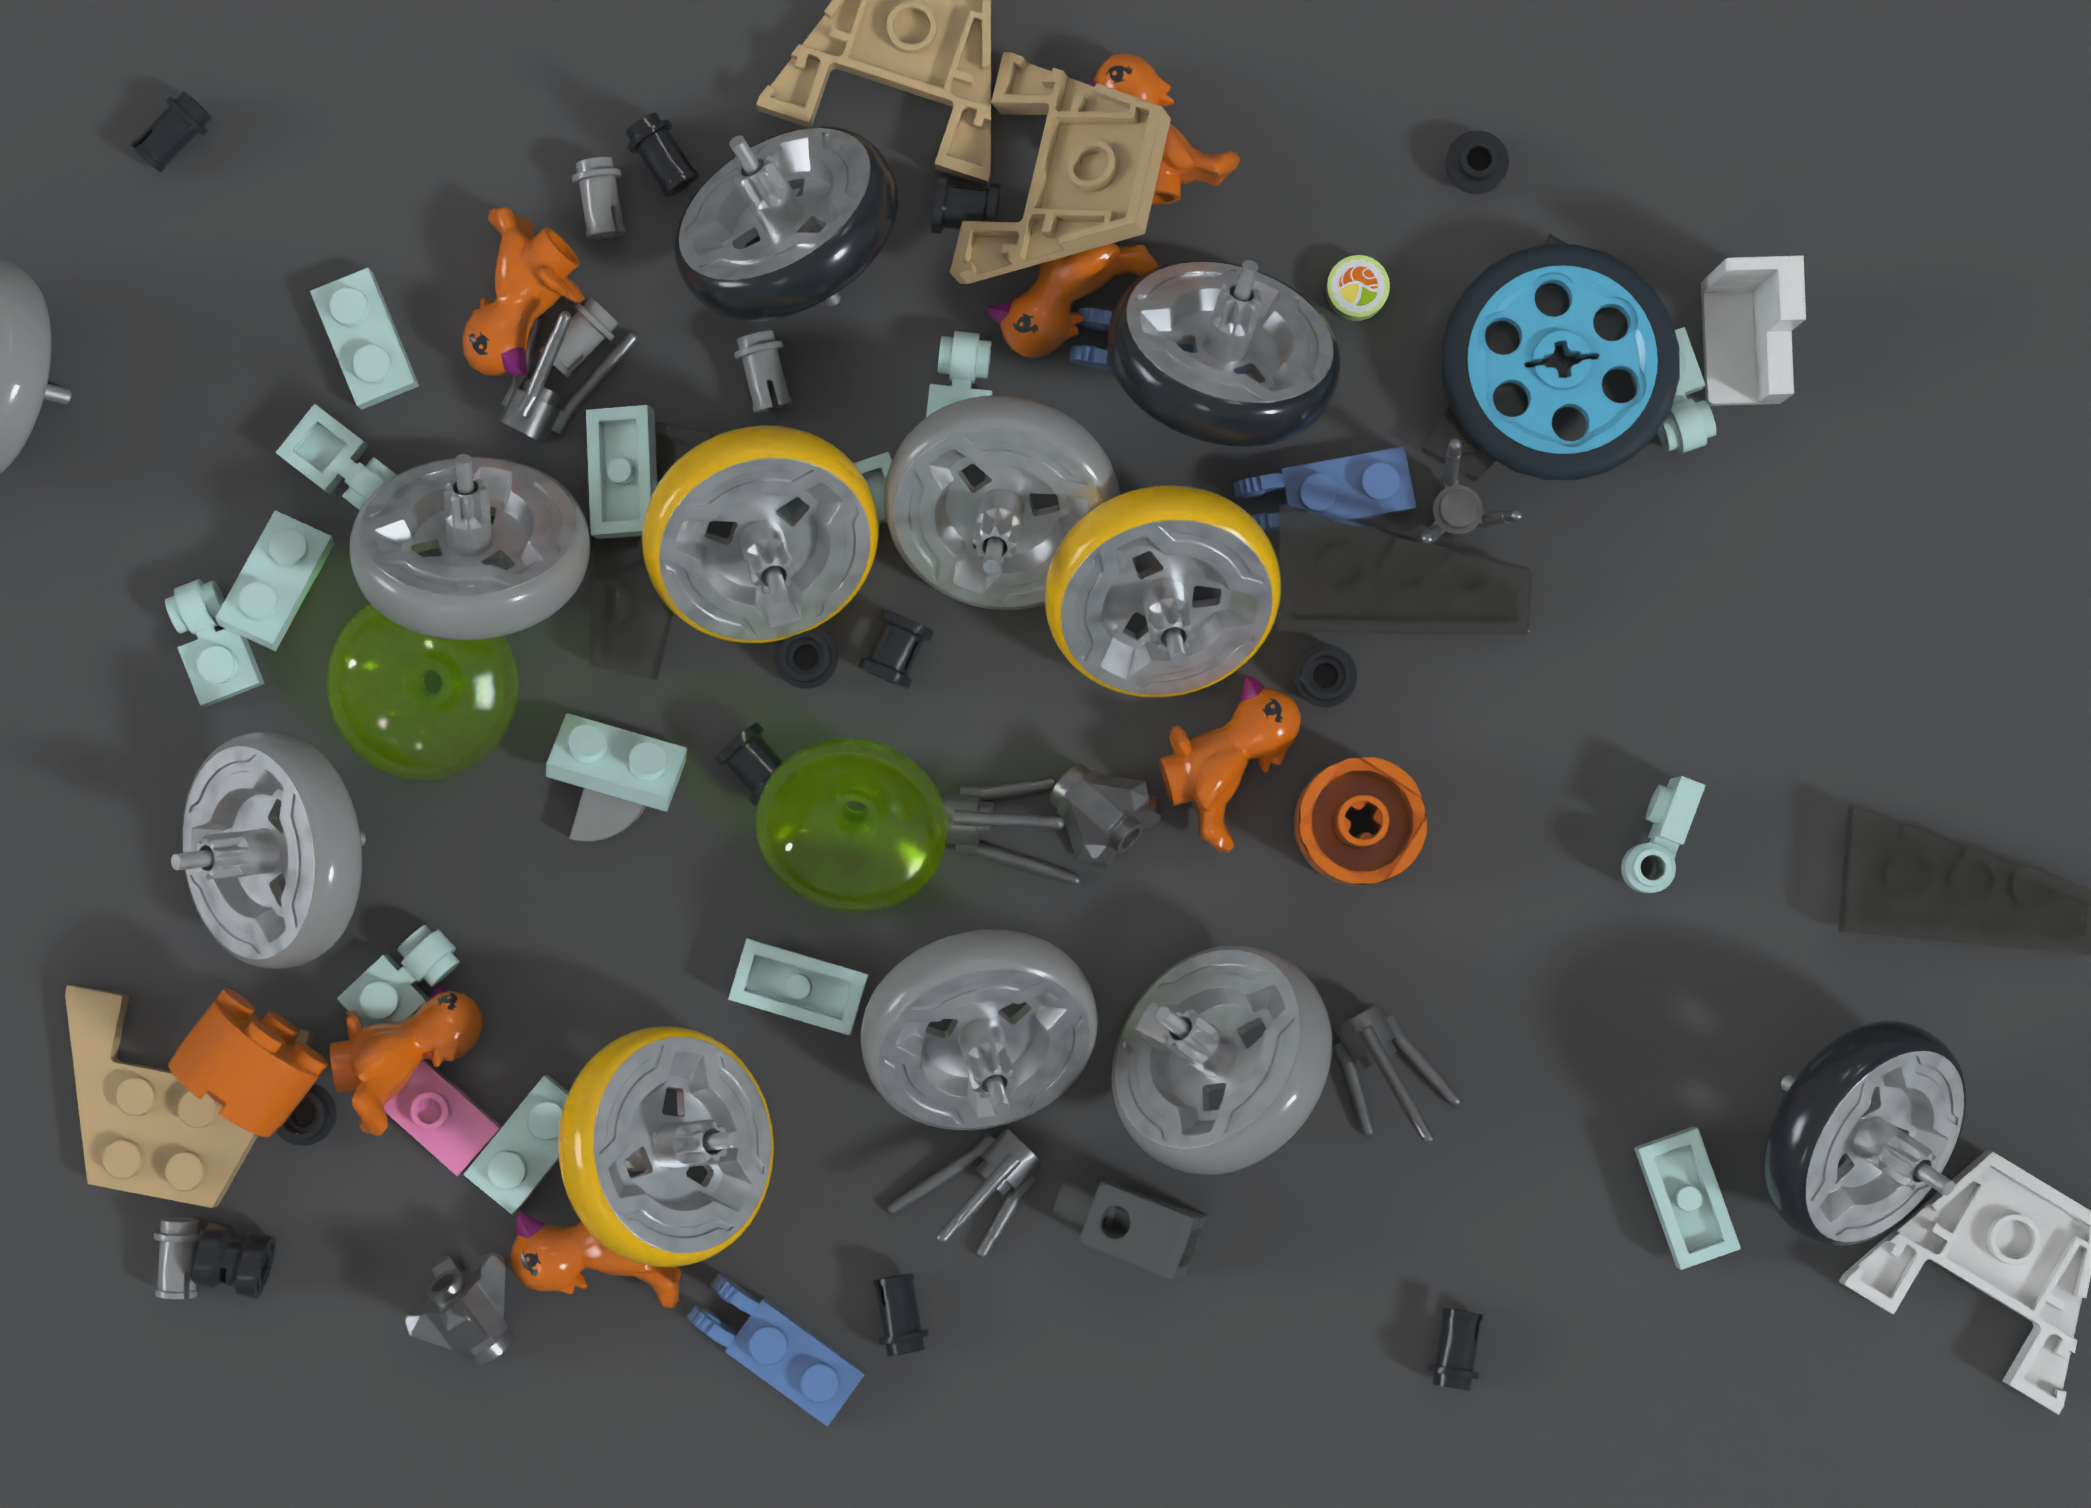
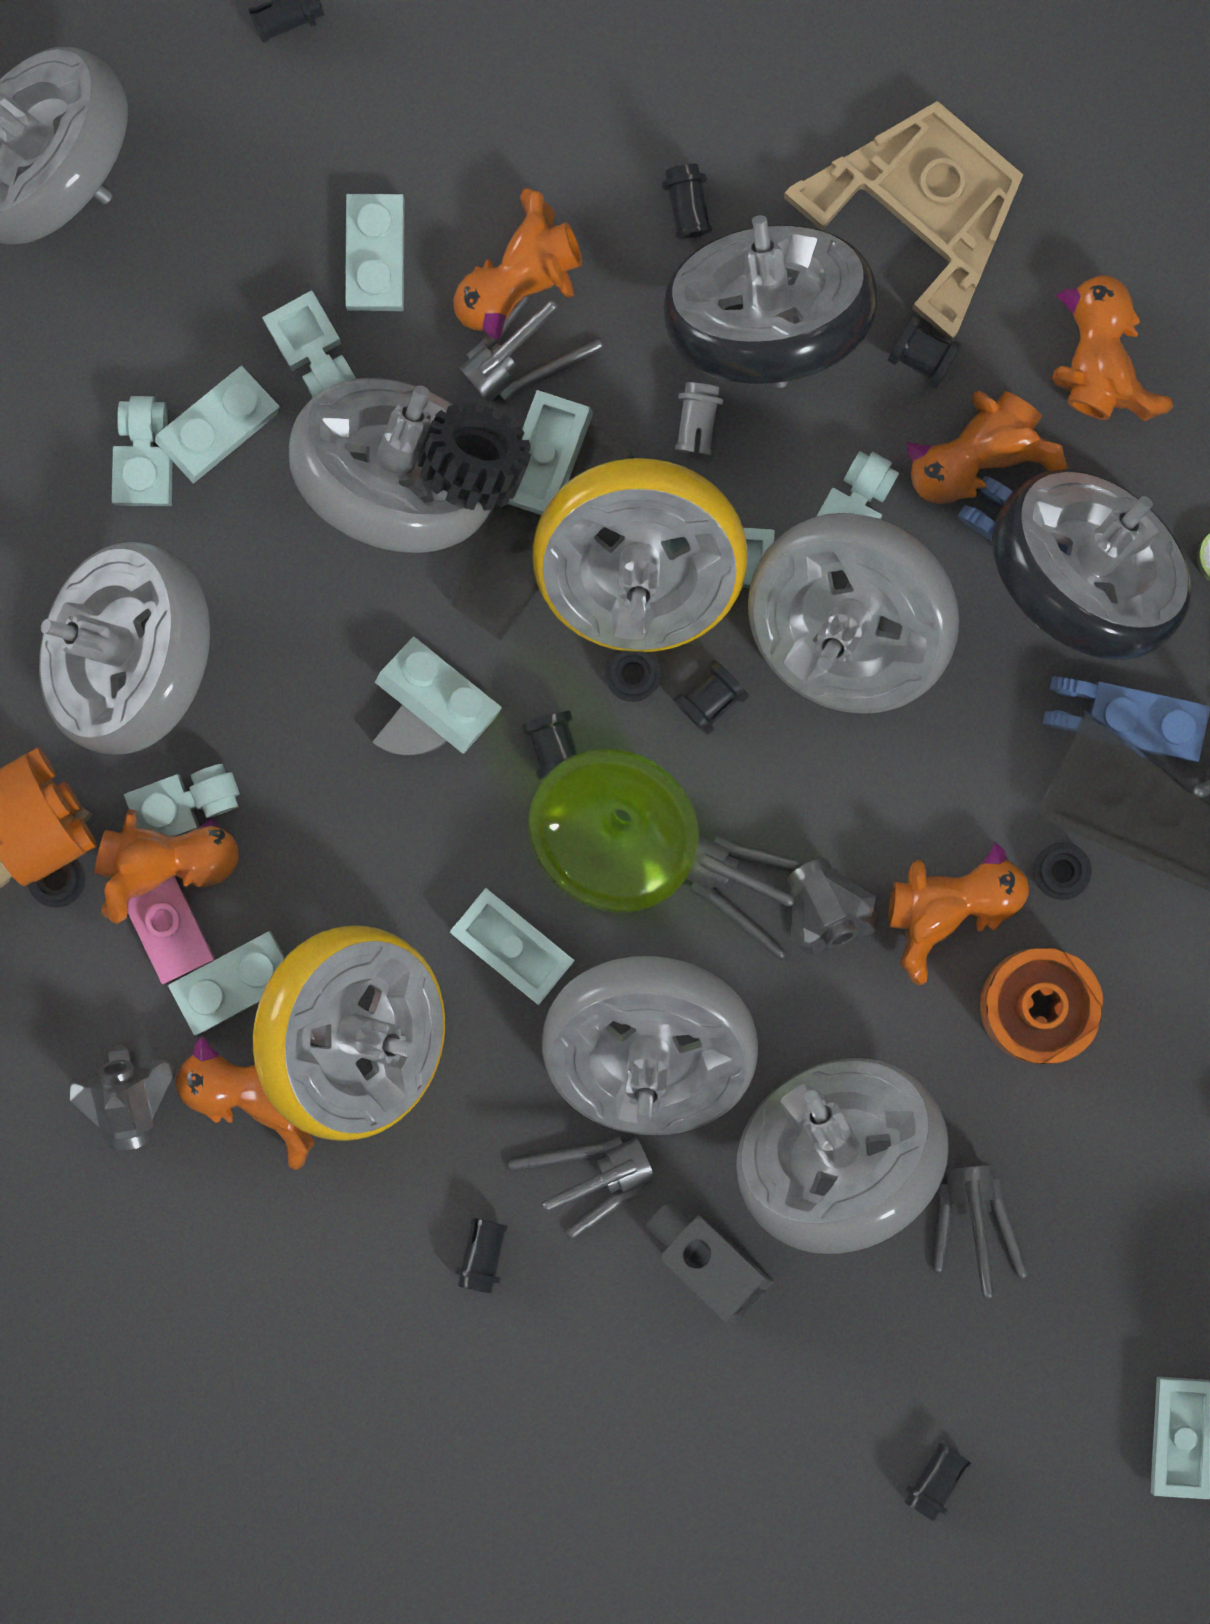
camera: 30 degrees right, 0 degrees up
clear neon green dish [327,604,518,780] -> none
light grey pin [539,297,619,379] -> none
light grey pin [572,157,626,240] -> none
medium blue hinge [687,1273,866,1427] -> none
tan wing [950,52,1171,284] -> none
flat silver wheel [1044,485,1281,697] -> none
none -> black tyre [418,403,531,511]

